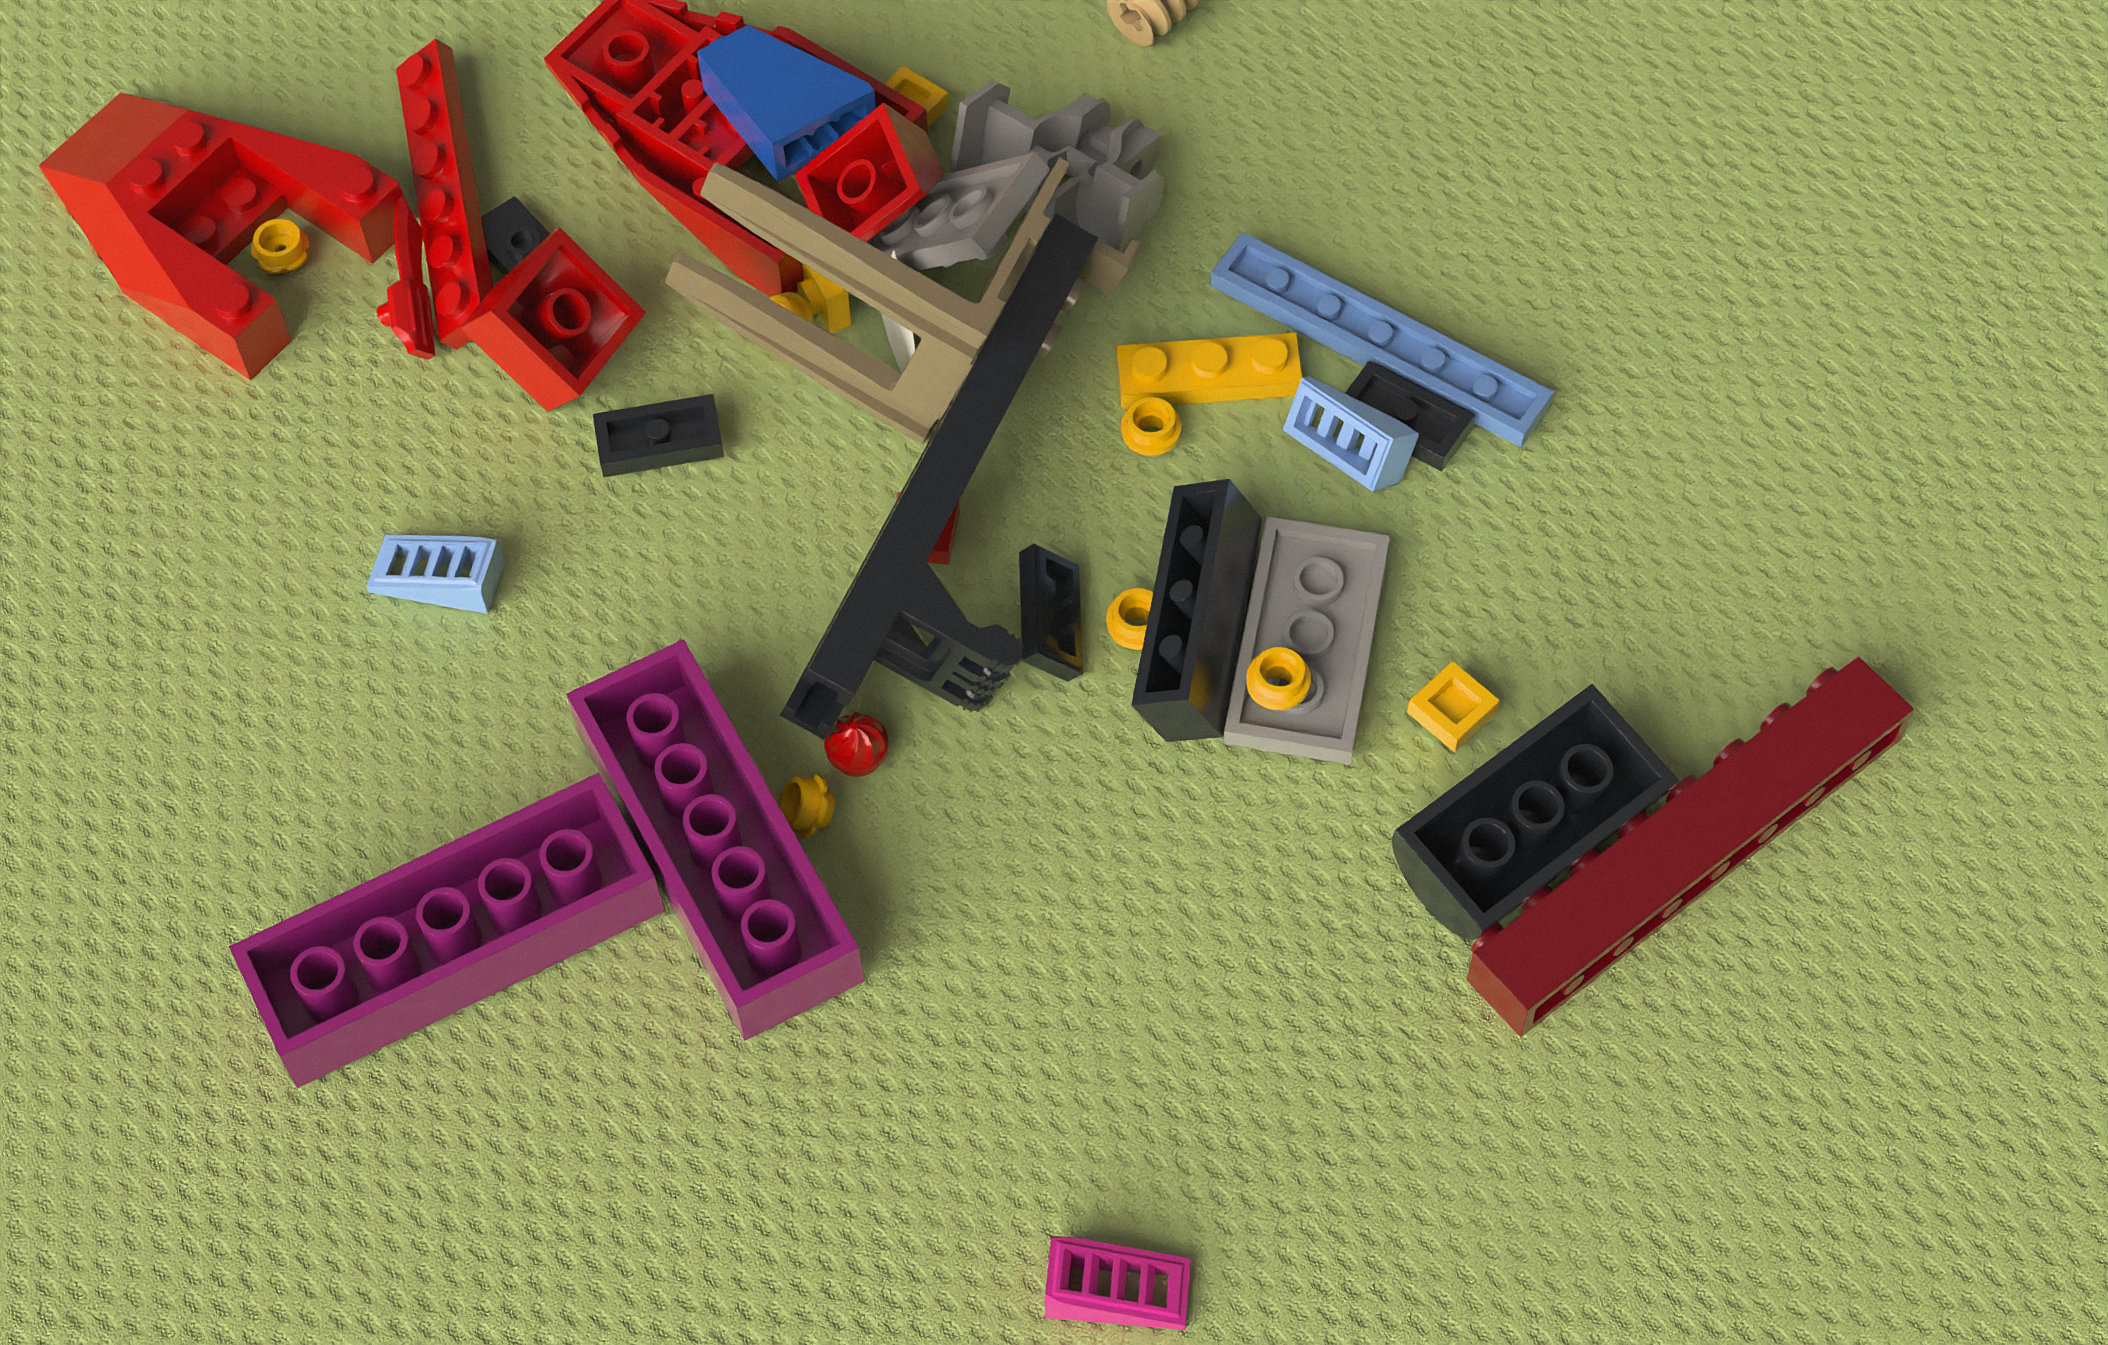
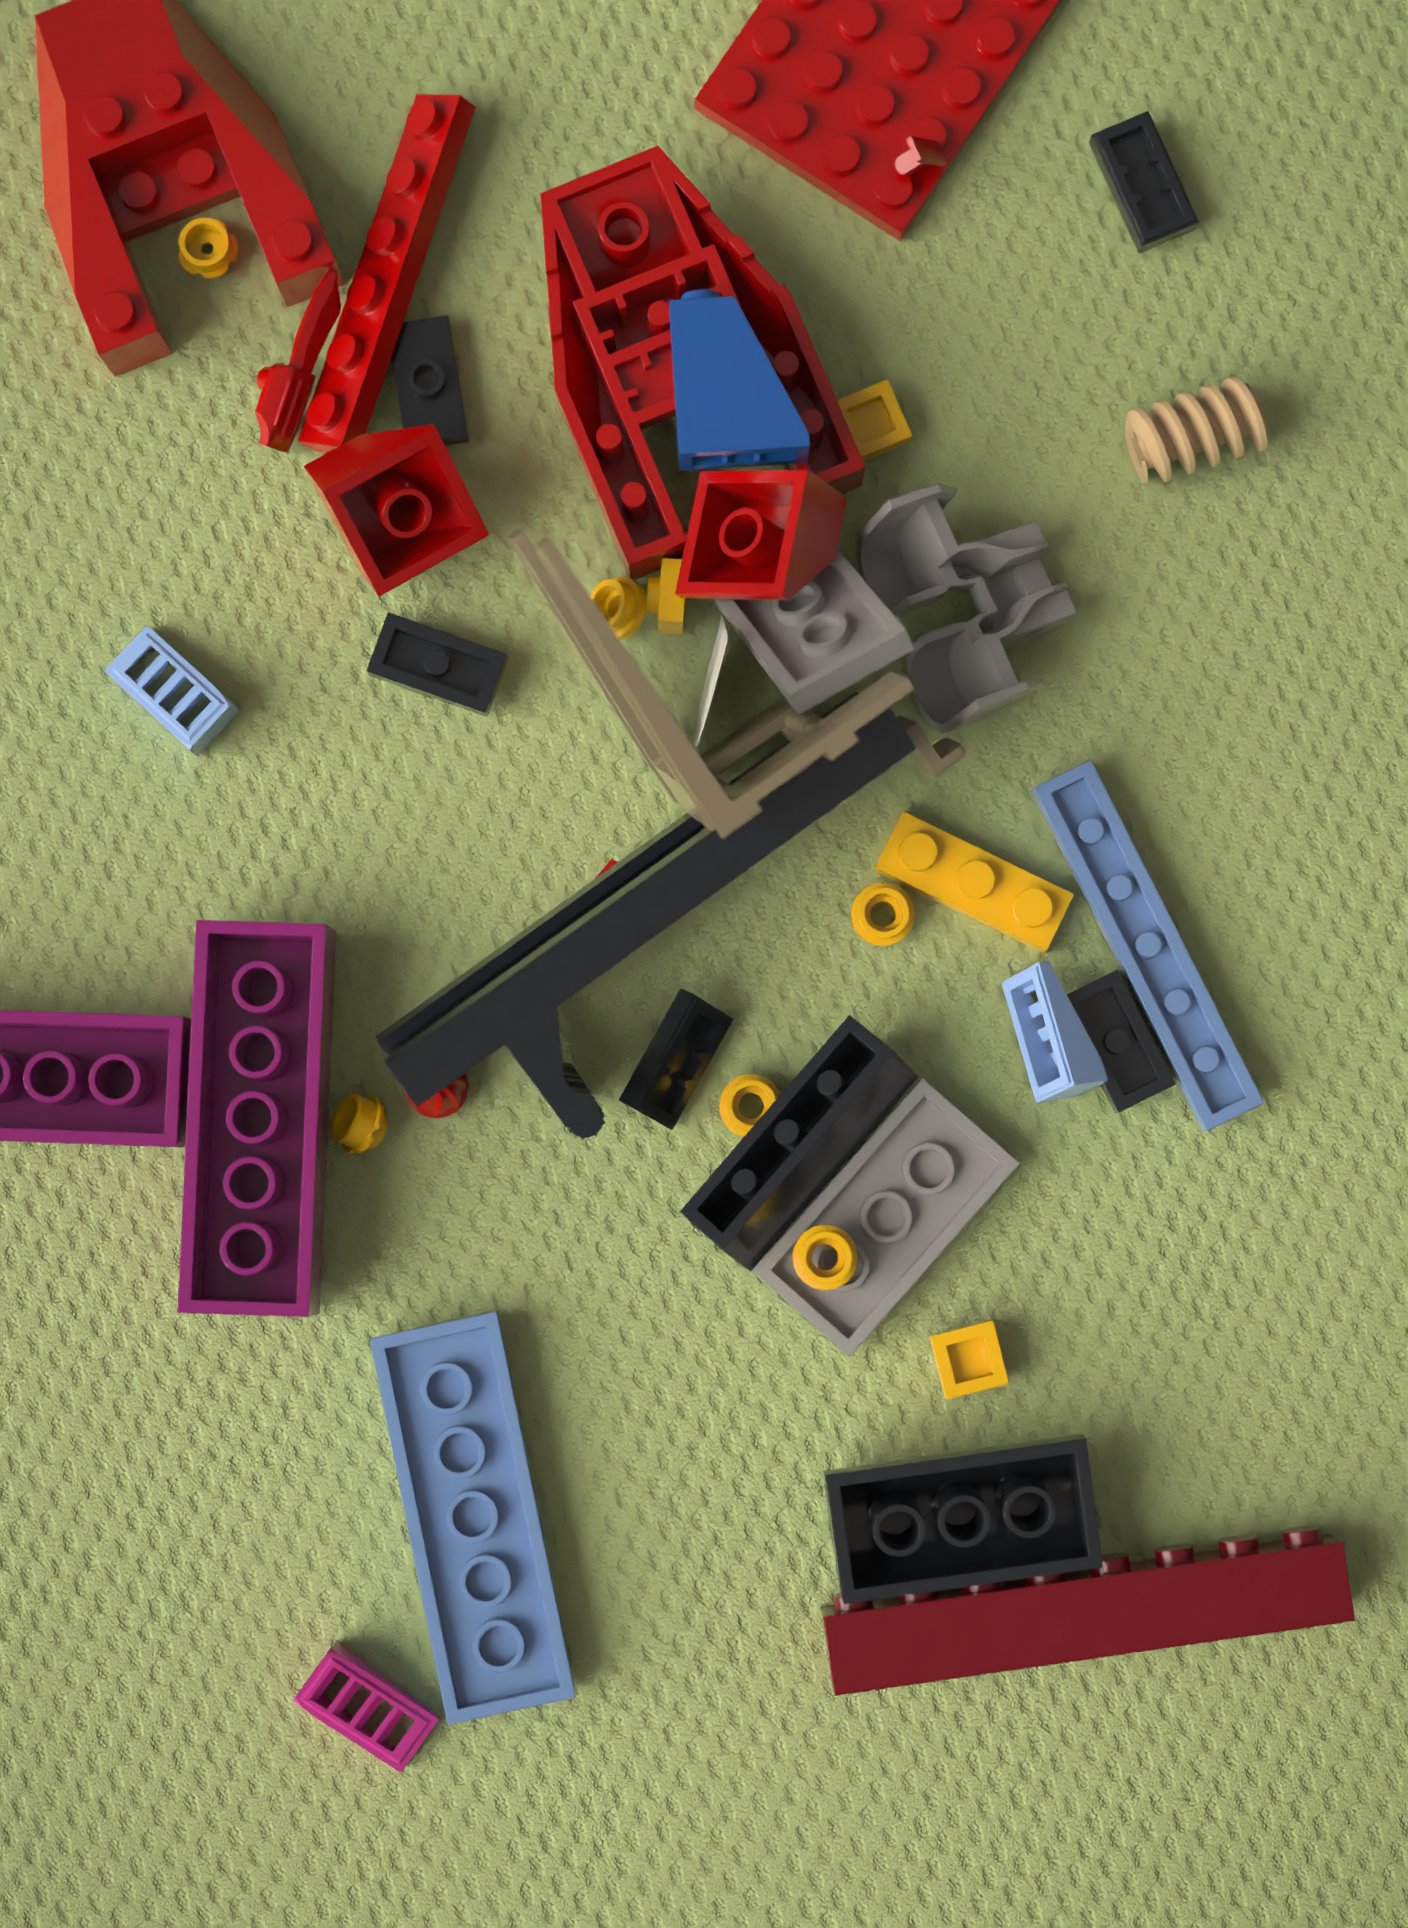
camera: 30 degrees right, 25 degrees up
none -> medium blue plate [370,1311,577,1725]

